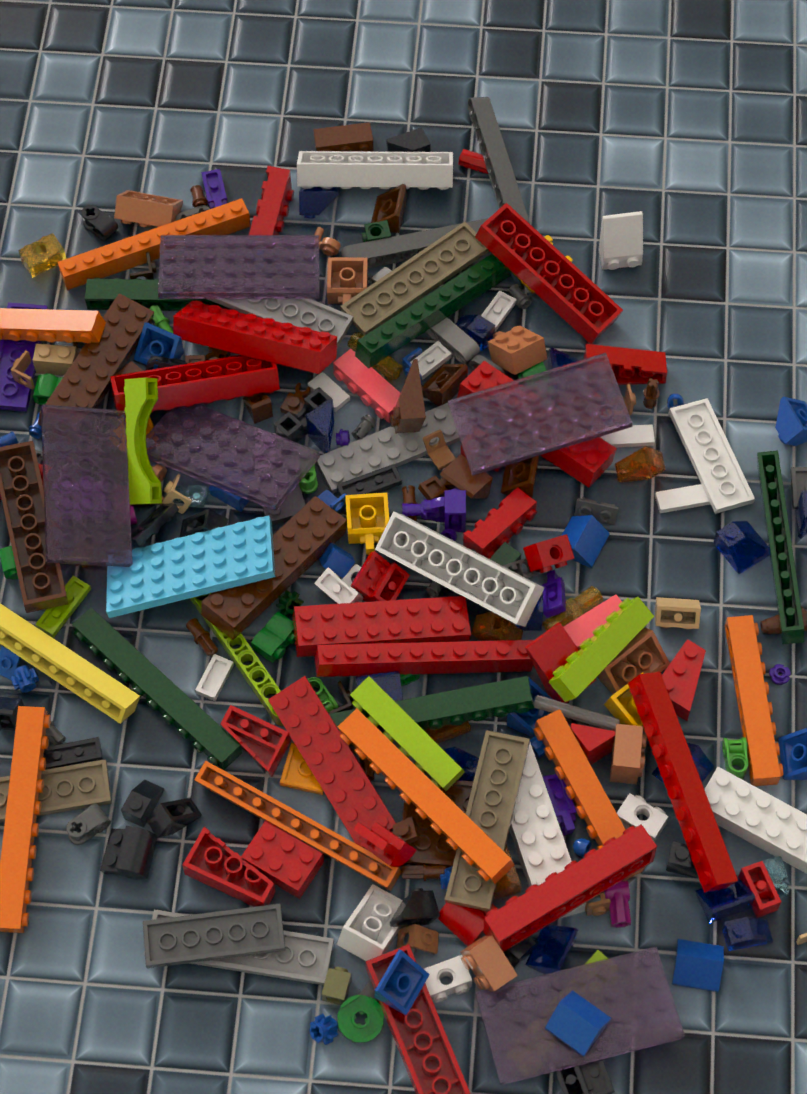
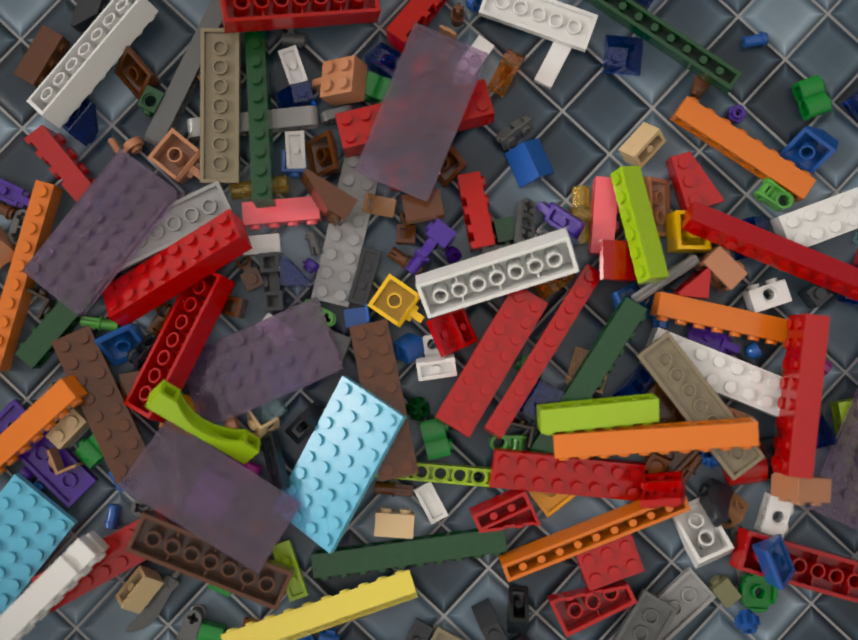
camera: 55 degrees left, 25 degrees up
red brick [523,534,574,573] -> none
none -> tan brick [374,507,415,539]

